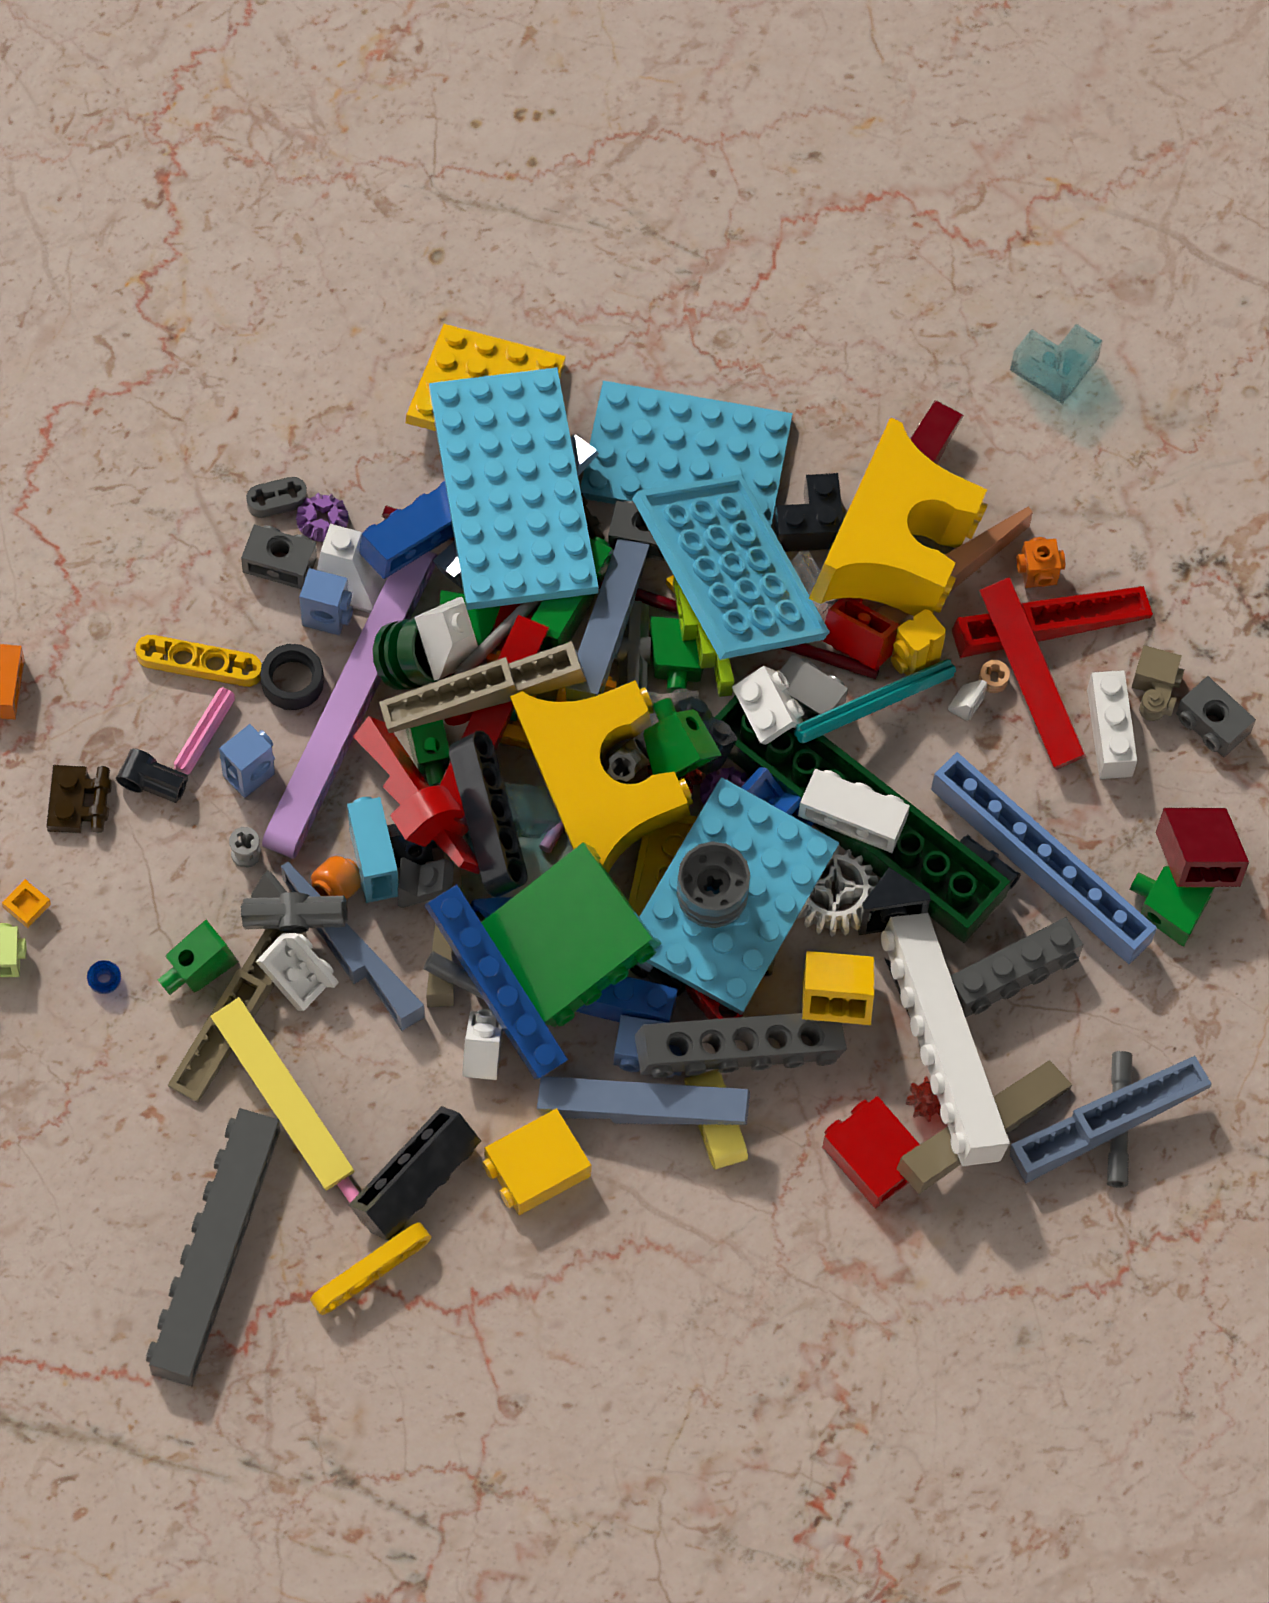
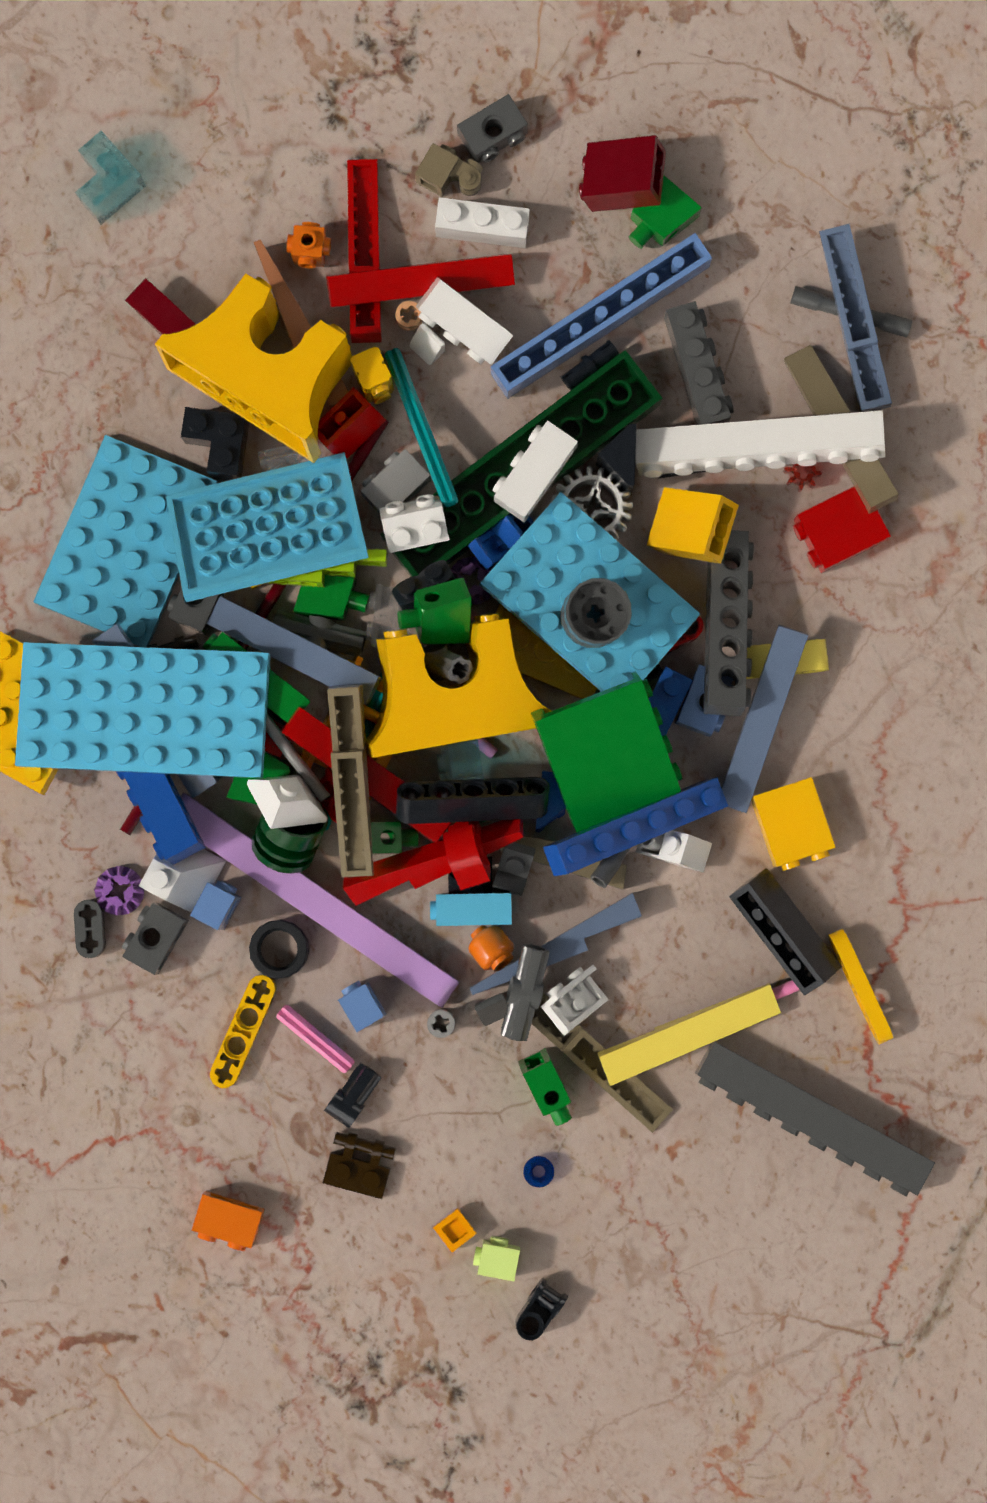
camera: 70 degrees left, 20 degrees up
none -> white brick [416,277,513,365]

